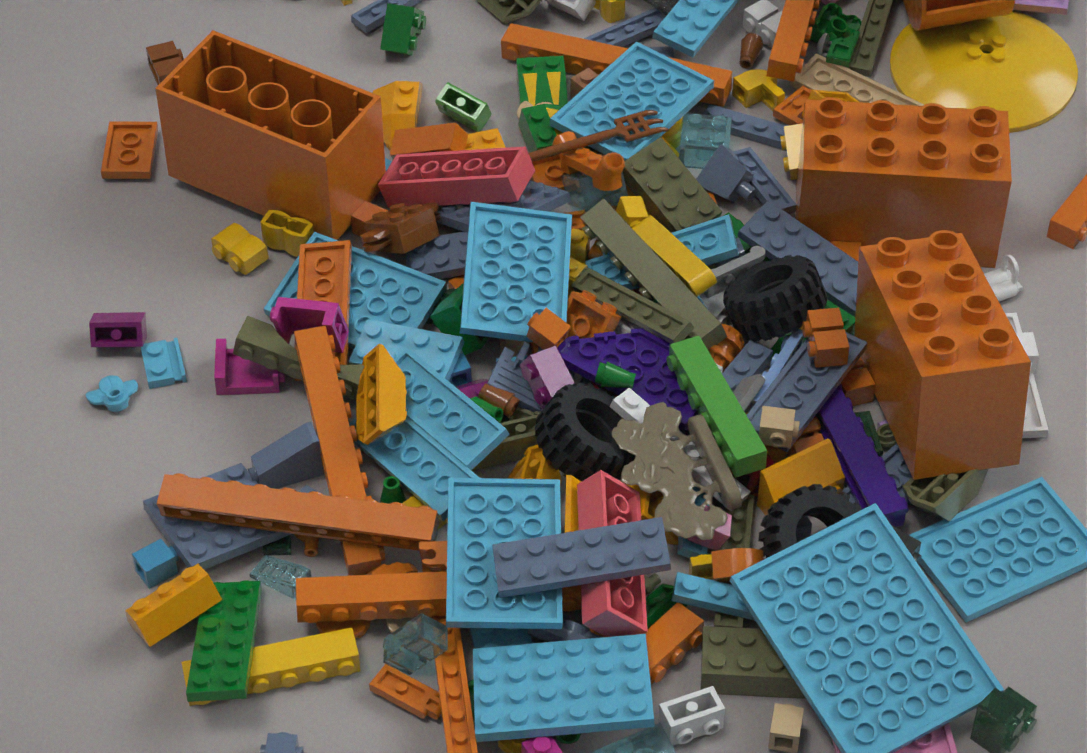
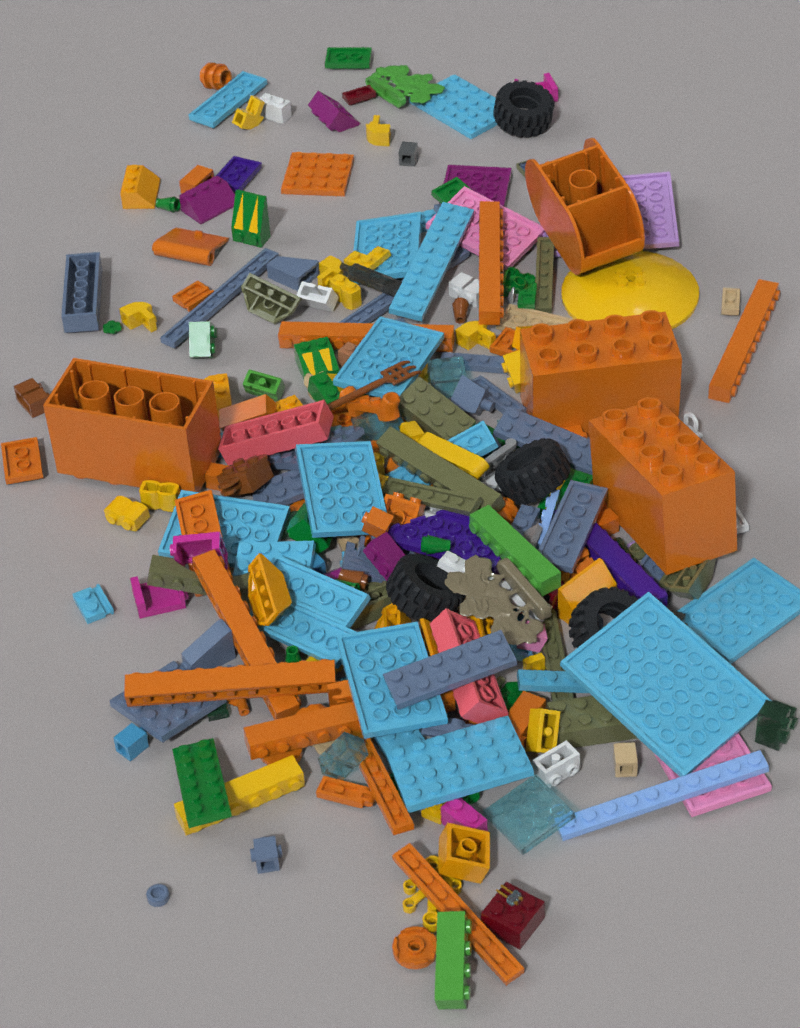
camera: 10 degrees left, 5 degrees down
medium azure plate [86,375,138,412] -> none
magenta brick [89,312,147,347] -> none
light orange slope [125,563,222,647] -> none
clear light blue slope [250,555,311,600] -> none
orange brick [711,548,764,583] -> none
tan brick [759,406,800,448] -> none
orange piece [802,307,849,368] -> none
none -> yellow brick [525,708,561,754]

